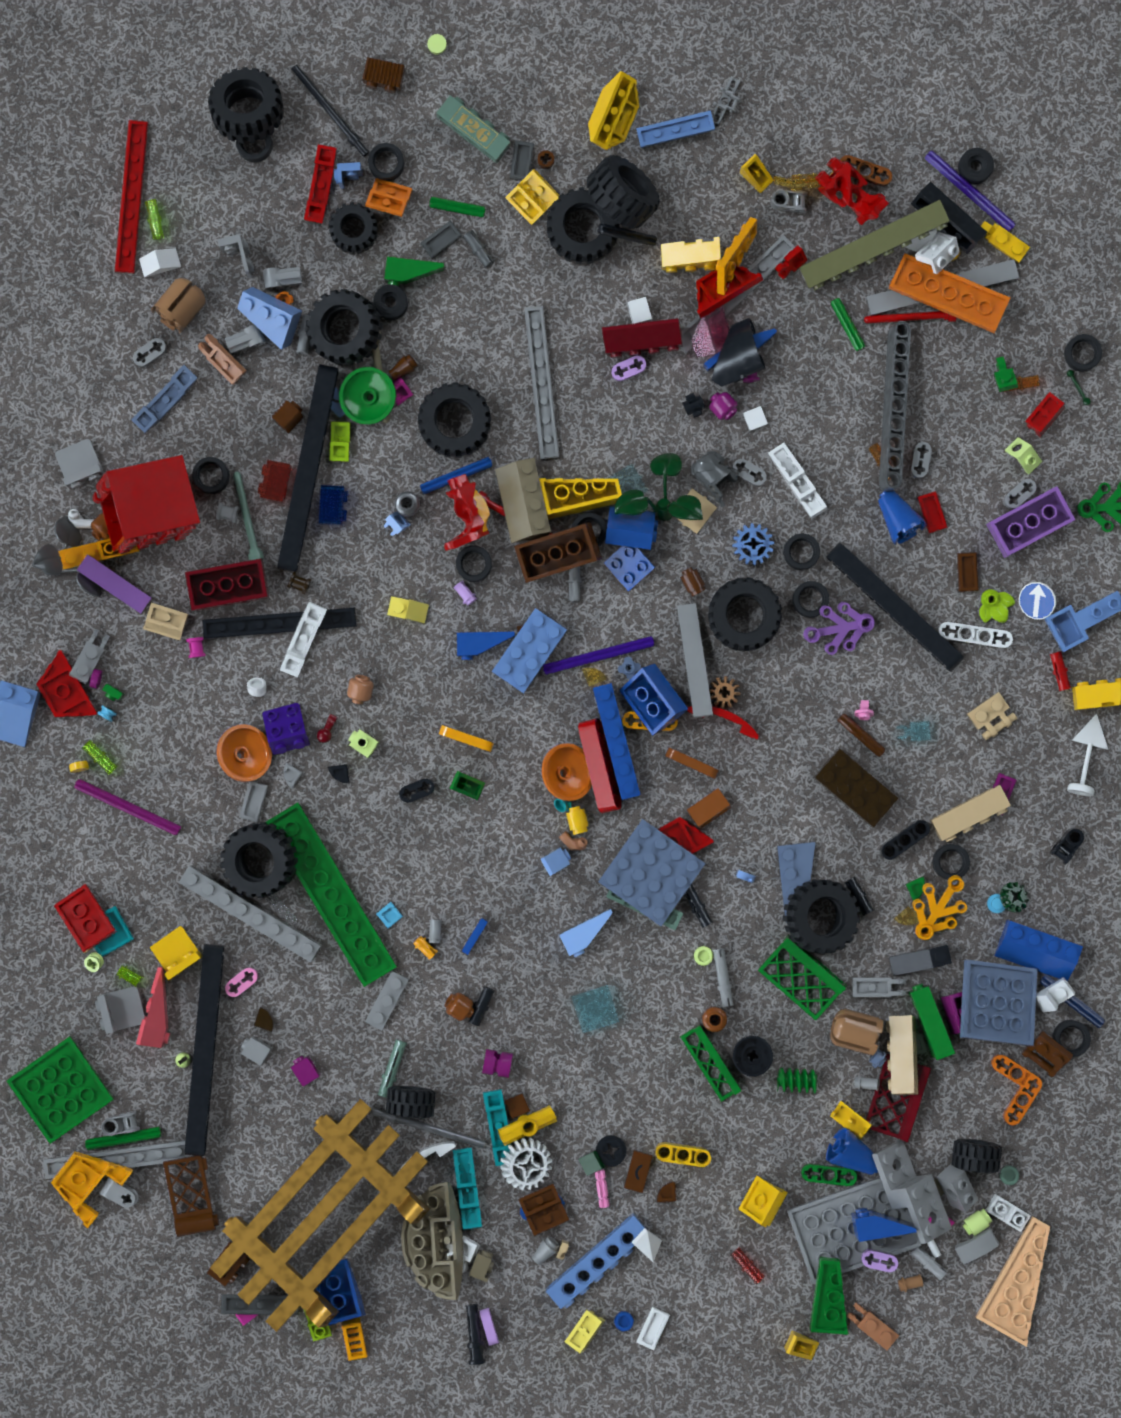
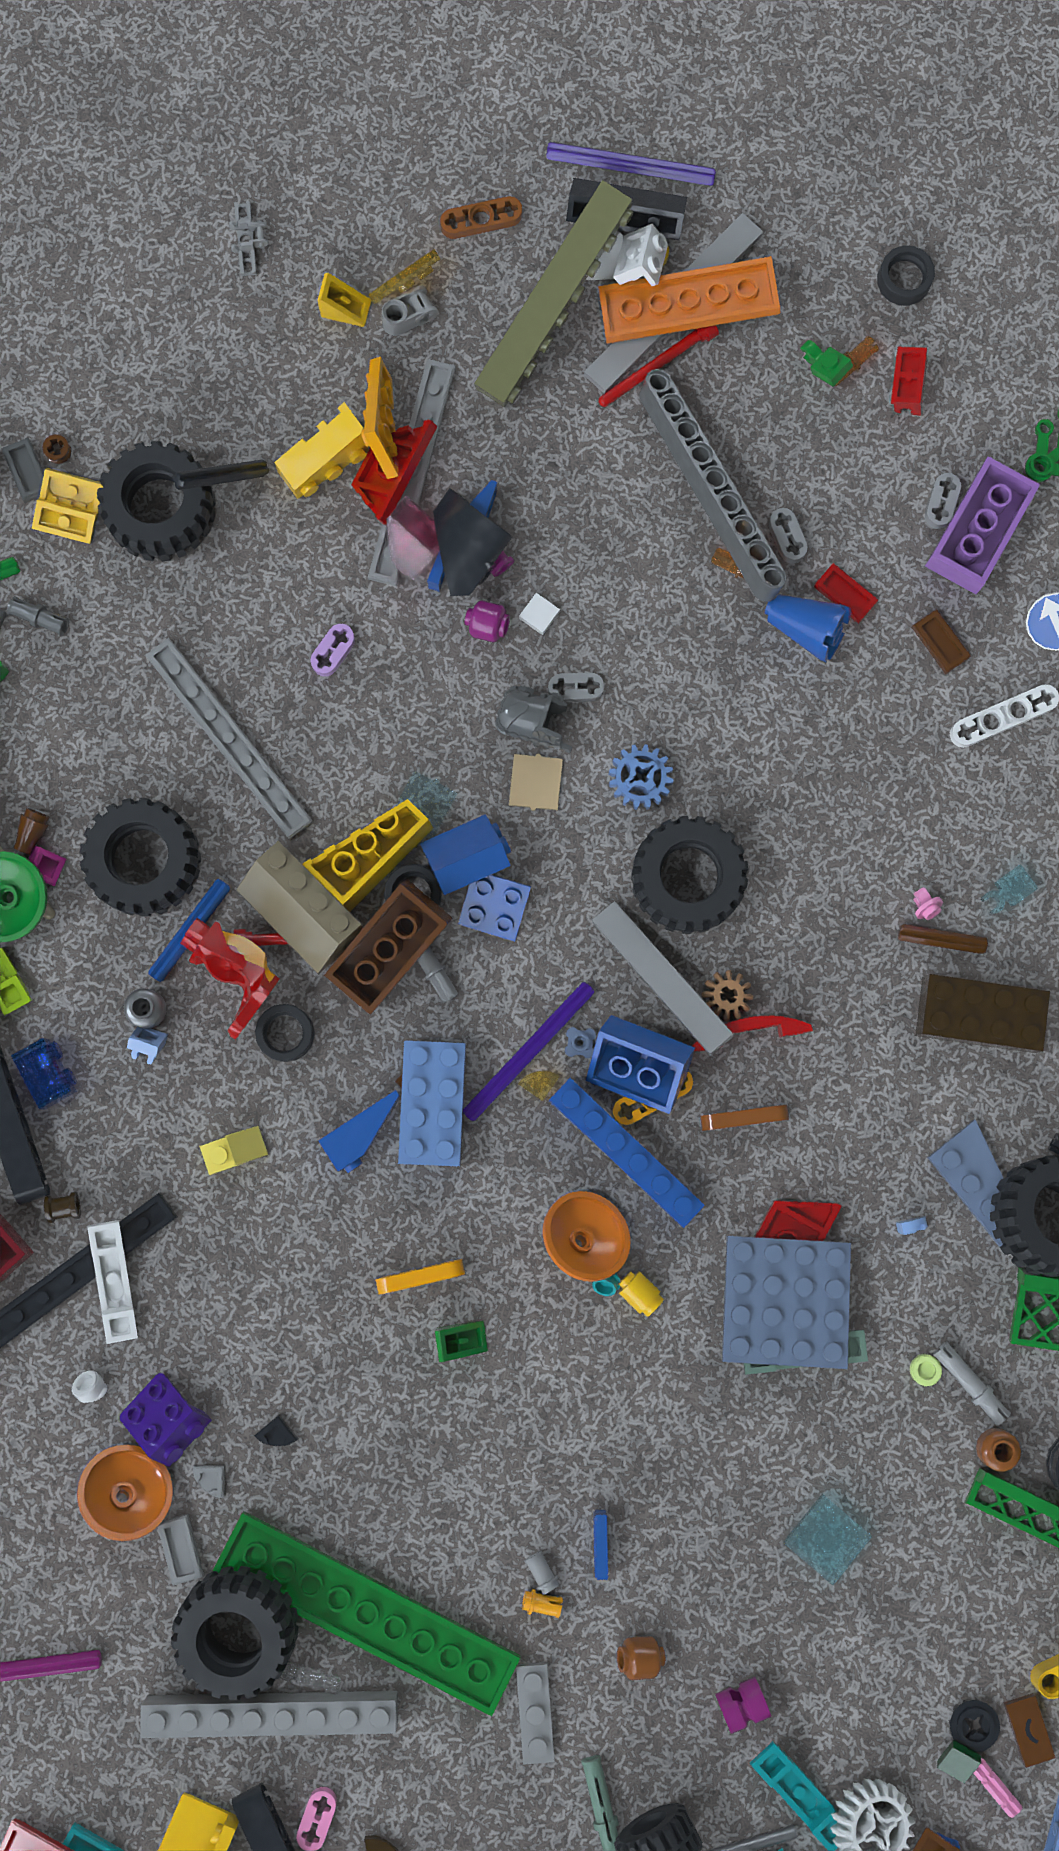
camera: 35 degrees left, 5 degrees down
dark red arm [317,714,338,743] -> none
nougat head [347,675,374,704] -> none
yellowish green brick [348,729,379,758] -> none
medium azure tile [376,902,403,928] -> none
black beam [399,779,435,803] -> none
lavender pin [454,581,477,606] -> none
black pin [468,986,495,1026] -> none
yellow piece [498,1105,557,1146] -> none
reddish brown tile [505,1093,530,1119] -> none
light blue slope [540,847,571,876] -> none
nougat arm [559,831,588,850] -> none
light blue slope [559,909,613,957] -> none
beam [578,718,622,814] -> none
black tyre [586,155,660,229] -> none
yellow wedge [588,71,639,150] -> none
dark red slope [602,318,683,358] -> none
dark green plant [614,453,703,521] -> none
white brick [627,297,652,324] -> none
medium blue plate [636,110,715,148] -> none
reddish brown brick [680,567,706,597] -> none
black gear [682,393,705,418] -> none
black pin [684,884,713,928] -> none
dark orange hinge [687,788,731,829] -> none
white slope [768,443,828,519] -> none
red plate [775,245,808,279] -> none
black tyre [783,533,820,570] -> none
black tyre [792,581,829,618] -> none
medium lavender plant [803,602,875,655] -> none
red hips [815,157,889,225] -> none
black beam [826,543,964,672] -> none
green axle [831,298,865,351] -> none
black tyre [958,148,994,184] -> none
lime plate [979,589,1015,623] -> none
yellow hinge [981,221,1030,264] -> none
yellowish green bracket [1005,437,1042,474] -> none
dark green hinge [1067,370,1091,405] -> none

